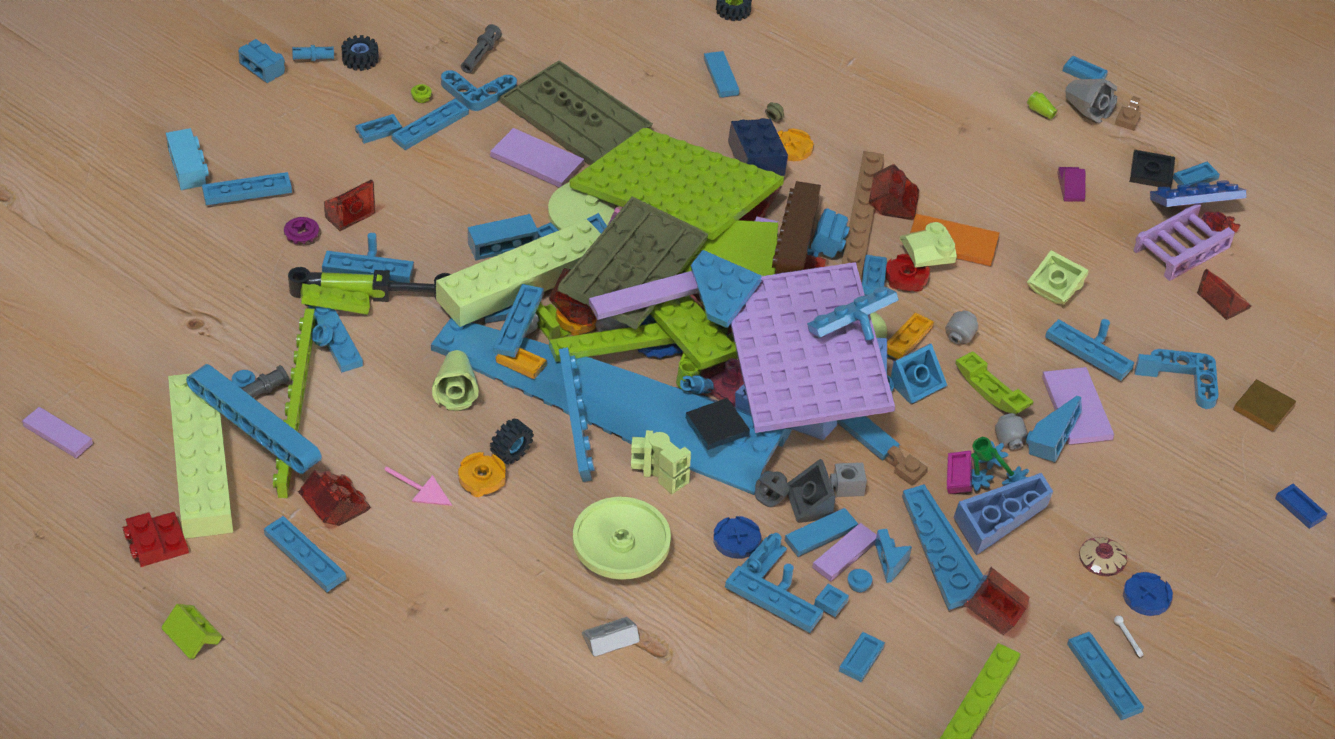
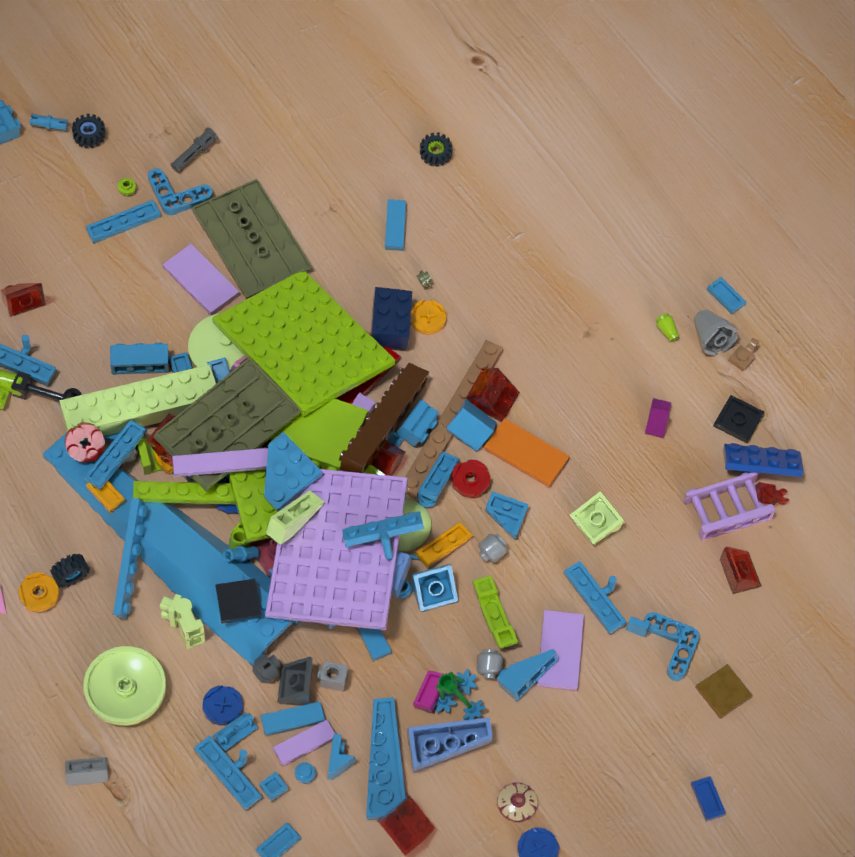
camera: 15 degrees right, 15 degrees up
dark azure tile [355,114,402,144] -> none
yellowish green cone [432,350,479,410] -> none
medium nougat plate [885,445,928,486] -> none
yellowish green slope [899,222,957,267] -> none
dark azure tile [1173,161,1220,187] -> none
none -> plate [64,422,105,462]
none -> yellowish green slope [266,490,324,545]
none -> dark azure slope [446,399,496,452]
none -> dark azure wing [485,491,529,539]

